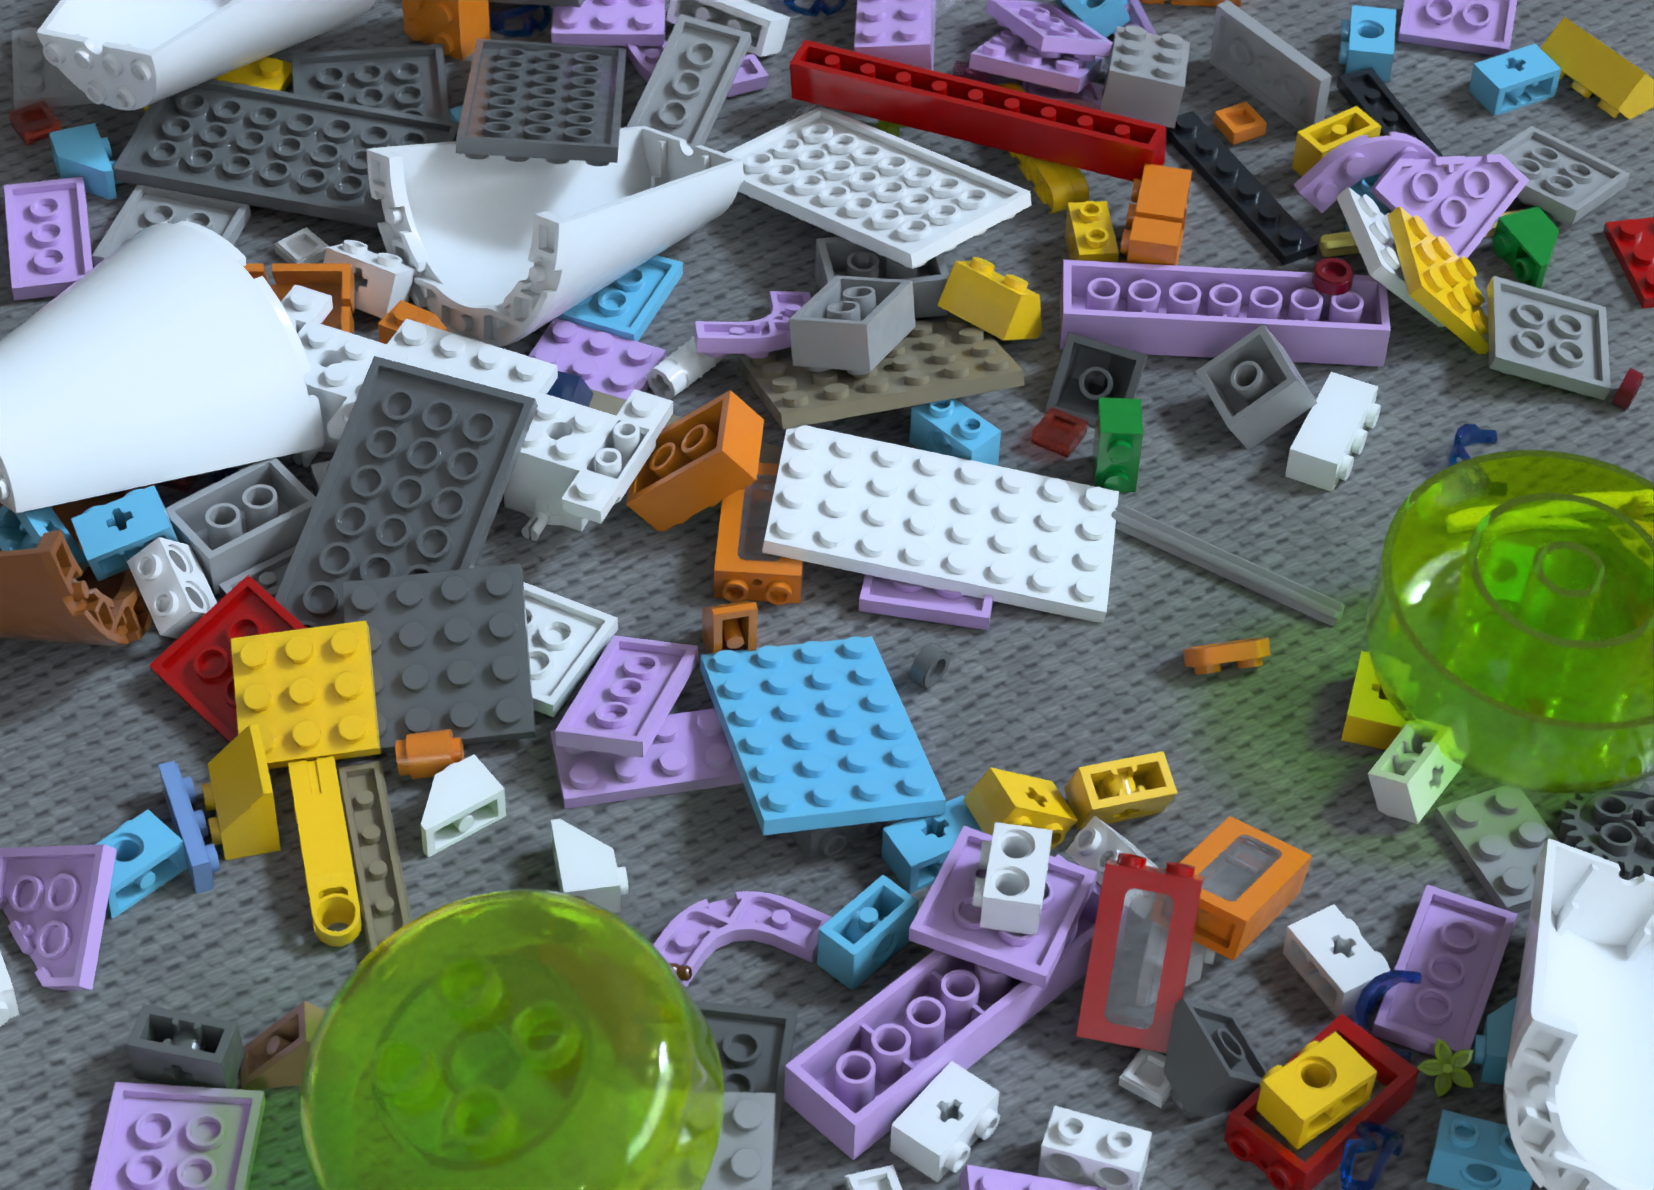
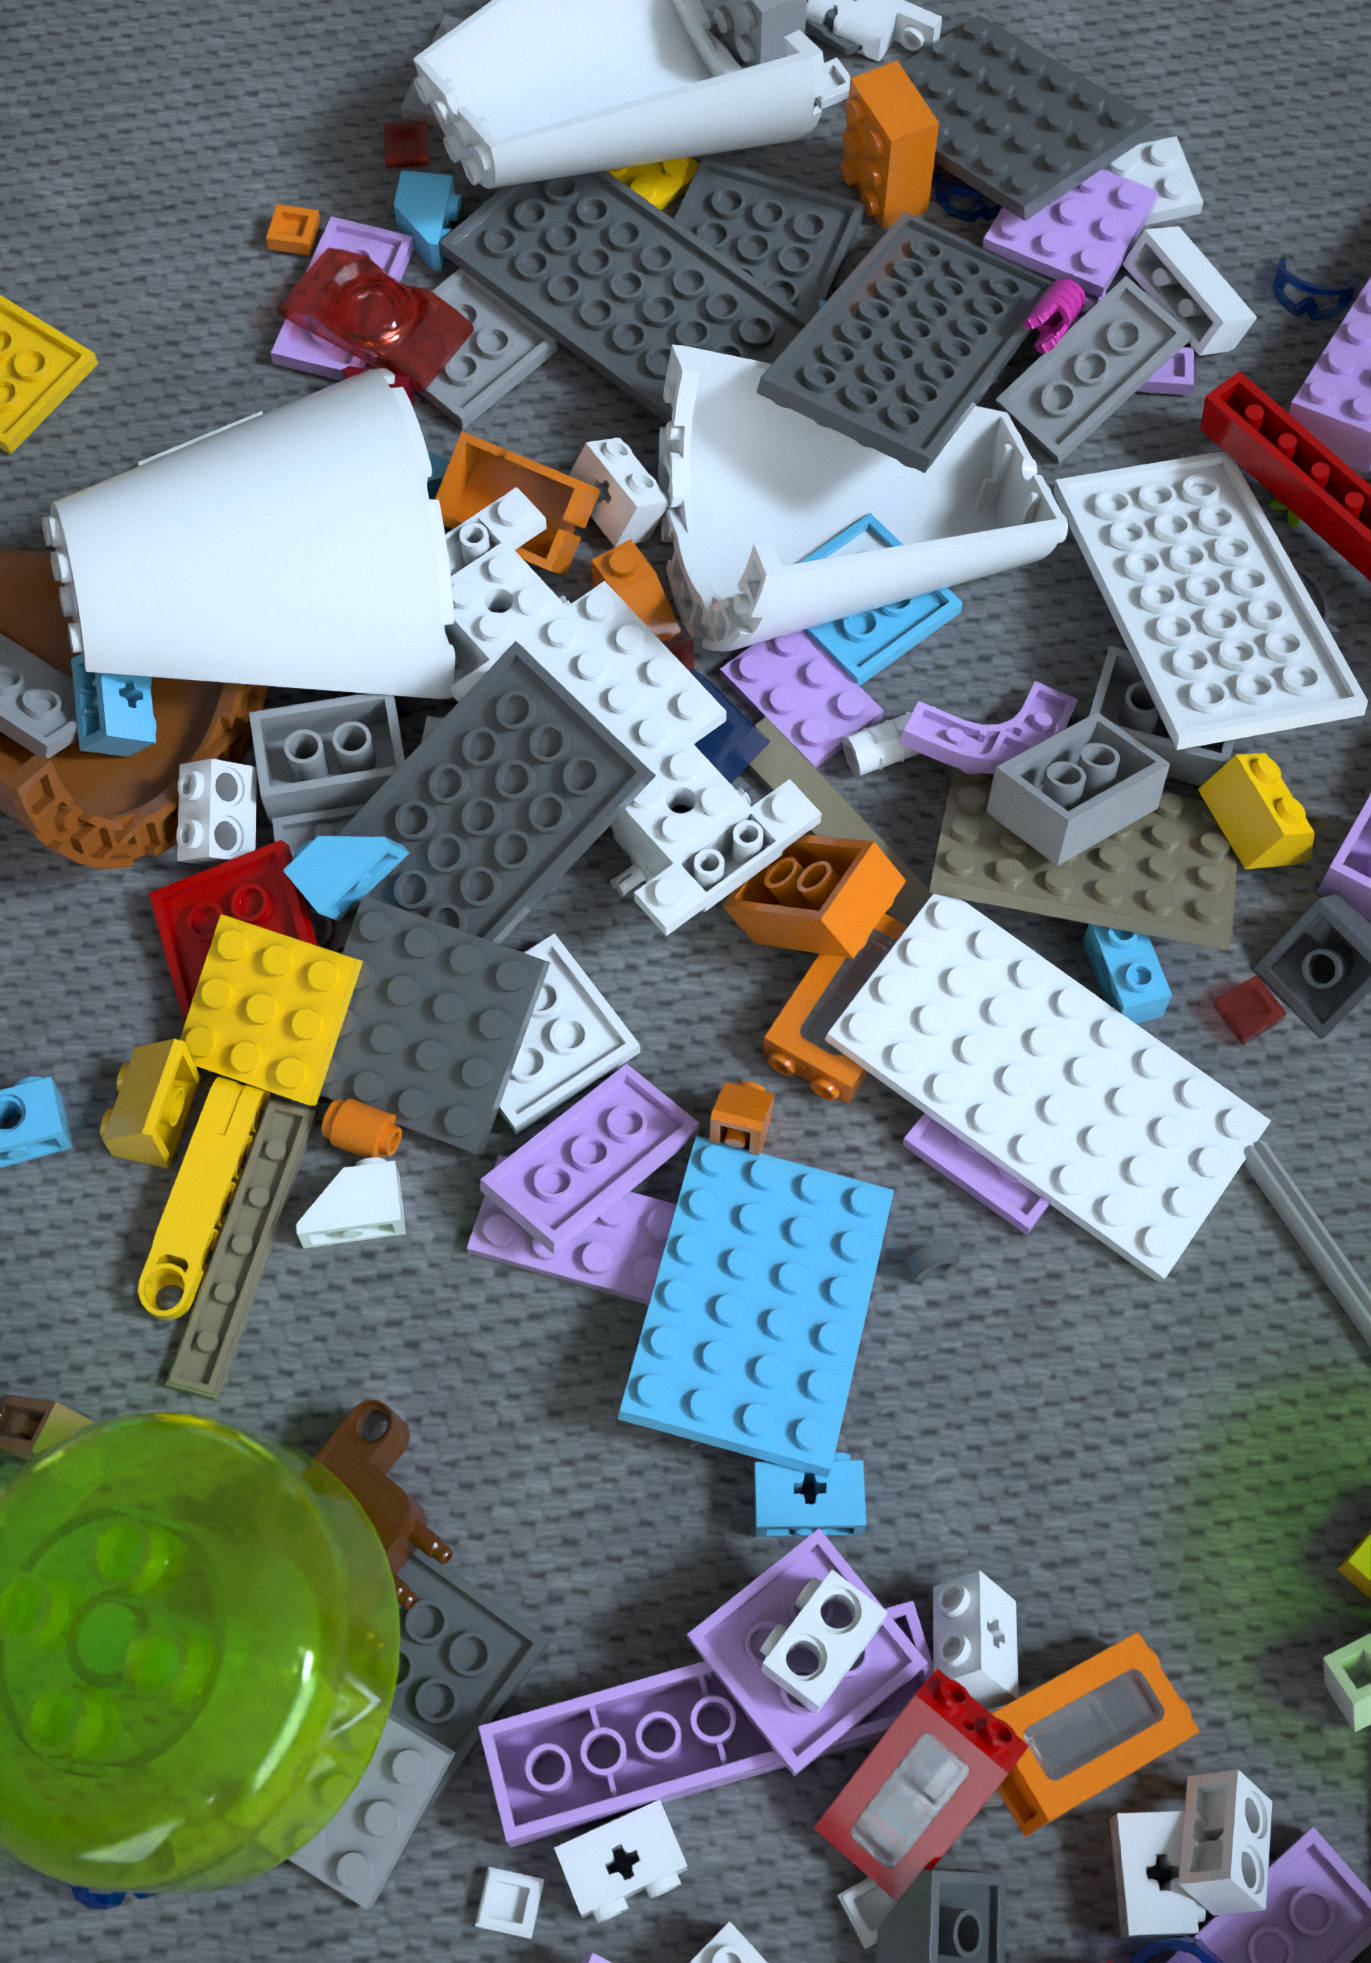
camera: 30 degrees right, 20 degrees up
medium azure brick [71,485,178,581] -> none
medium blue tile [158,761,220,894] -> none
white tile [274,227,329,263] -> none
white slope [551,819,629,915] -> none
lavender plate [646,891,832,994] -> none
medium azure brick [817,875,919,991] -> none
yellow brick [963,767,1078,850] -> none
yellow brick [1064,751,1177,830] -> none
green brick [1092,397,1143,494] -> none
orange plate [1183,637,1271,675] -> none
none -> clear red slope [276,247,474,393]
none -> medium azure slope [283,836,409,921]
none -> dark pink hinge [1023,279,1086,354]
none -> white brick [1179,1769,1272,1916]

